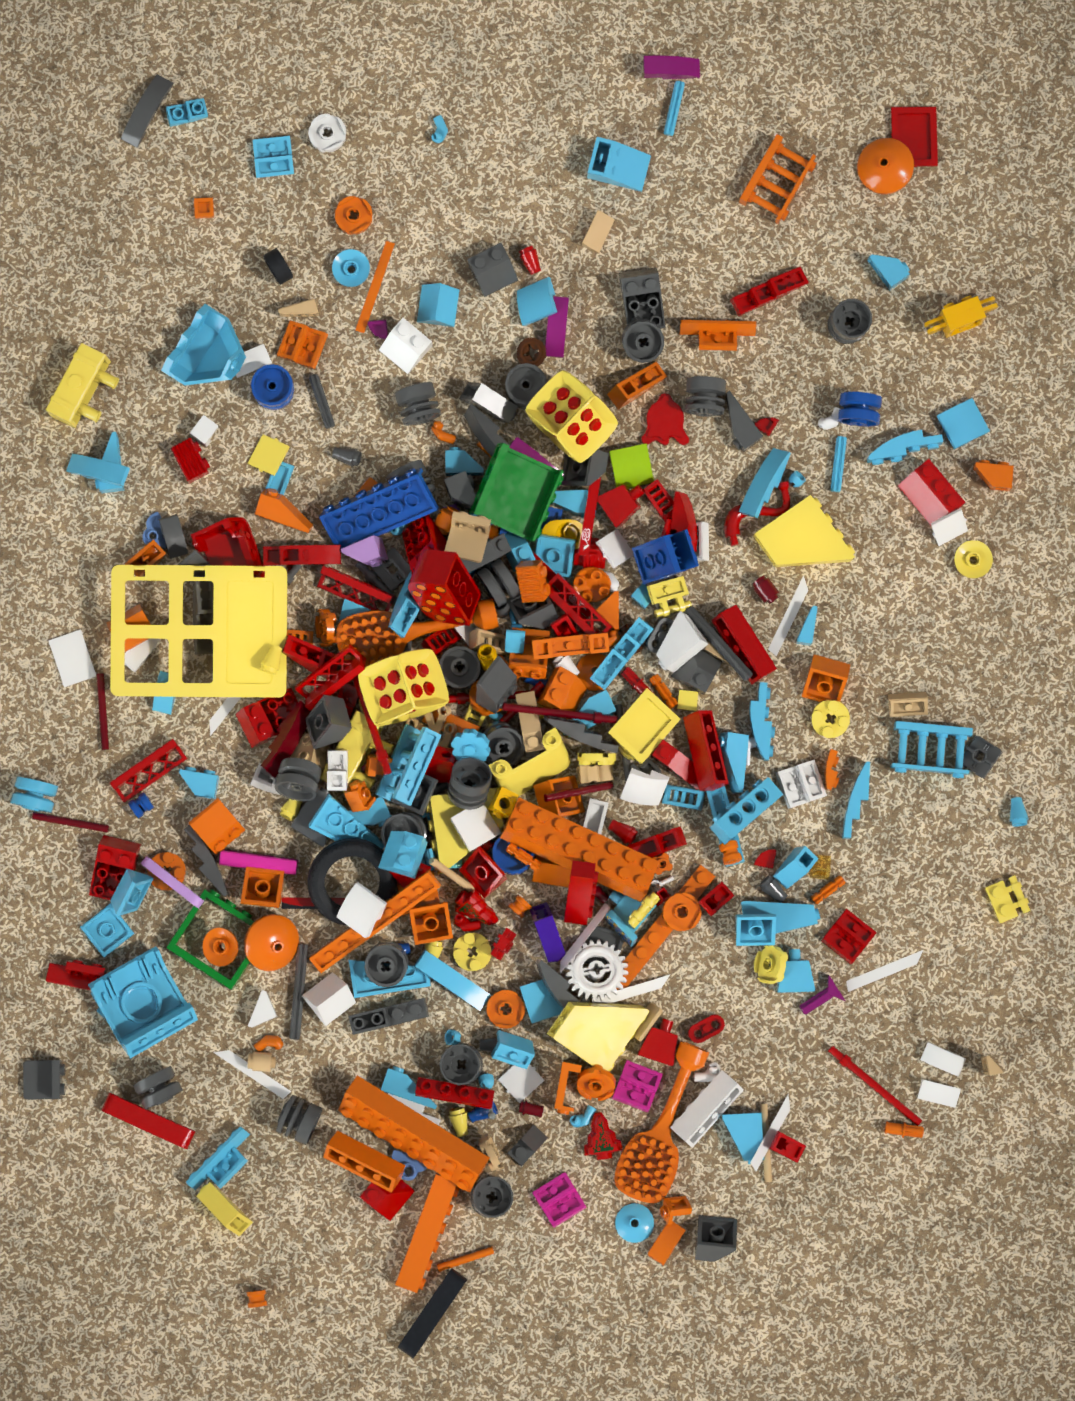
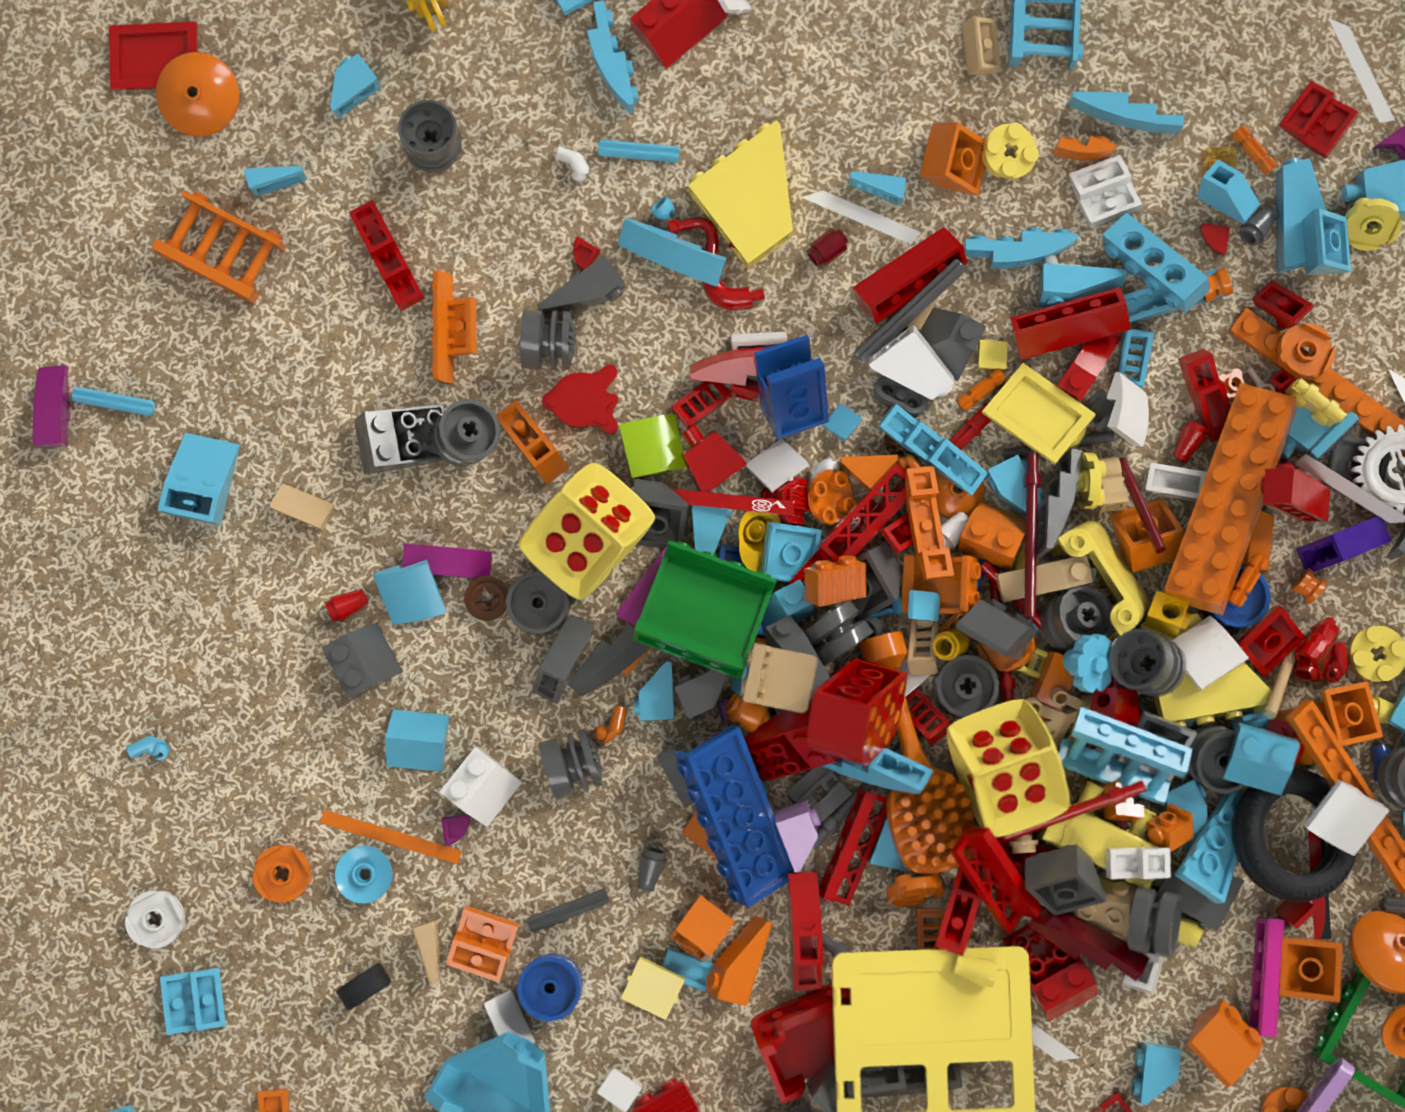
camera: 90 degrees left, 0 degrees up
dark grey slope [184,825,229,897] -> none
red piece [491,928,517,961] -> none
light yellow plate [647,576,692,618] -> none
blue wheel [838,392,882,427] -> none
none -> medium azure slope [243,166,307,196]
none -> orange head [669,895,735,962]
none -> tan plate [1009,835,1038,853]
none -> red slope [1275,900,1317,928]

